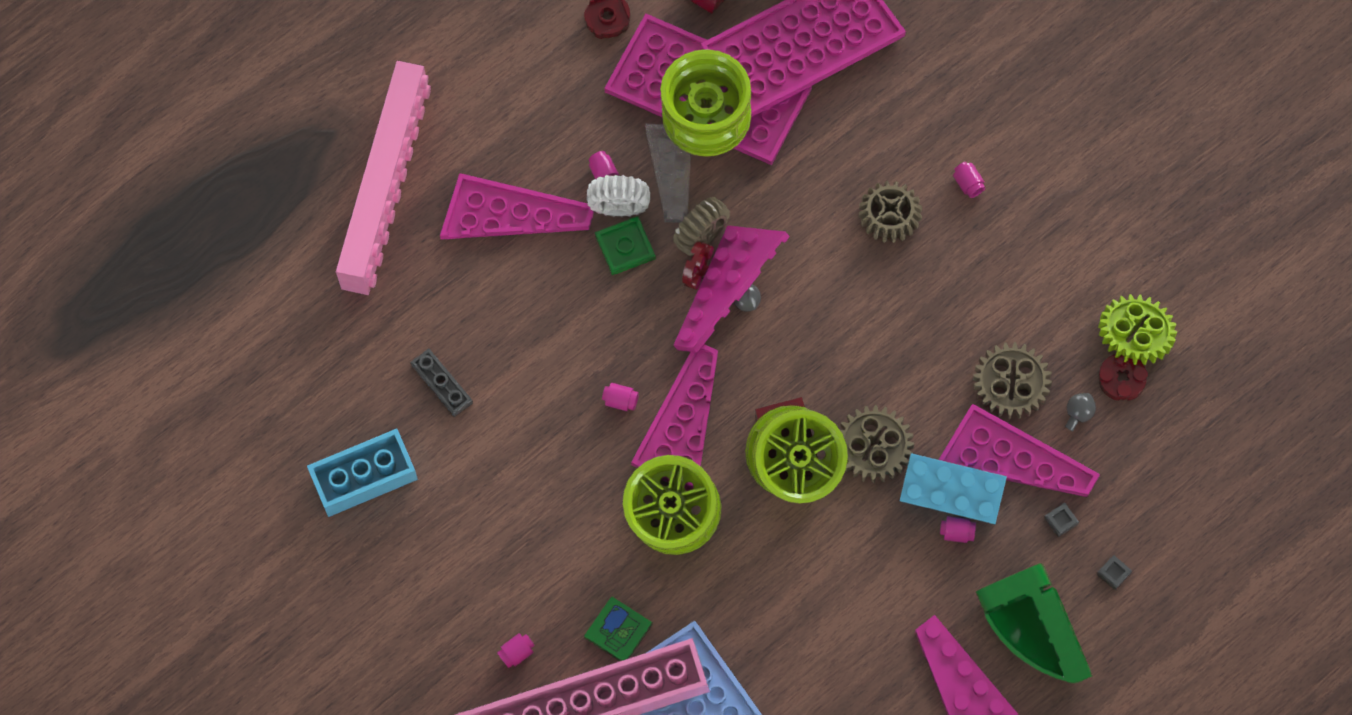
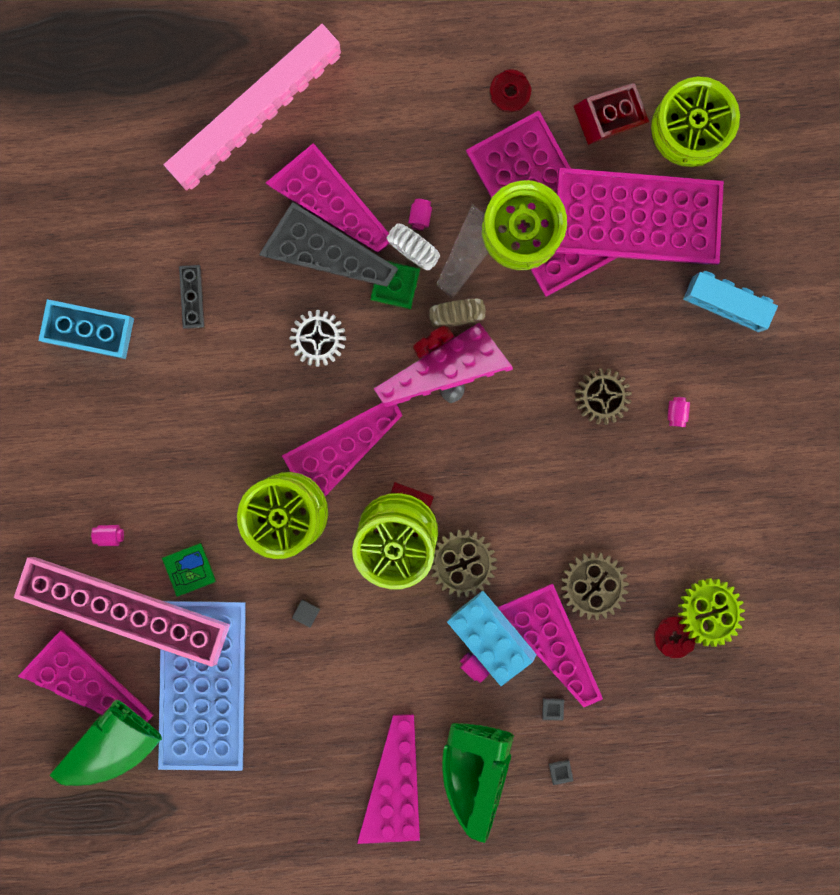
camera: 30 degrees right, 20 degrees up
dark pink brick [602,383,639,412] -> none
dark grey piece [1065,393,1096,432] -> none
none -> dark grey wing [259,202,398,287]
none -> white gear [289,310,346,367]
none -> dark grey tile [292,599,320,628]
none -> medium azure brick [683,271,778,332]

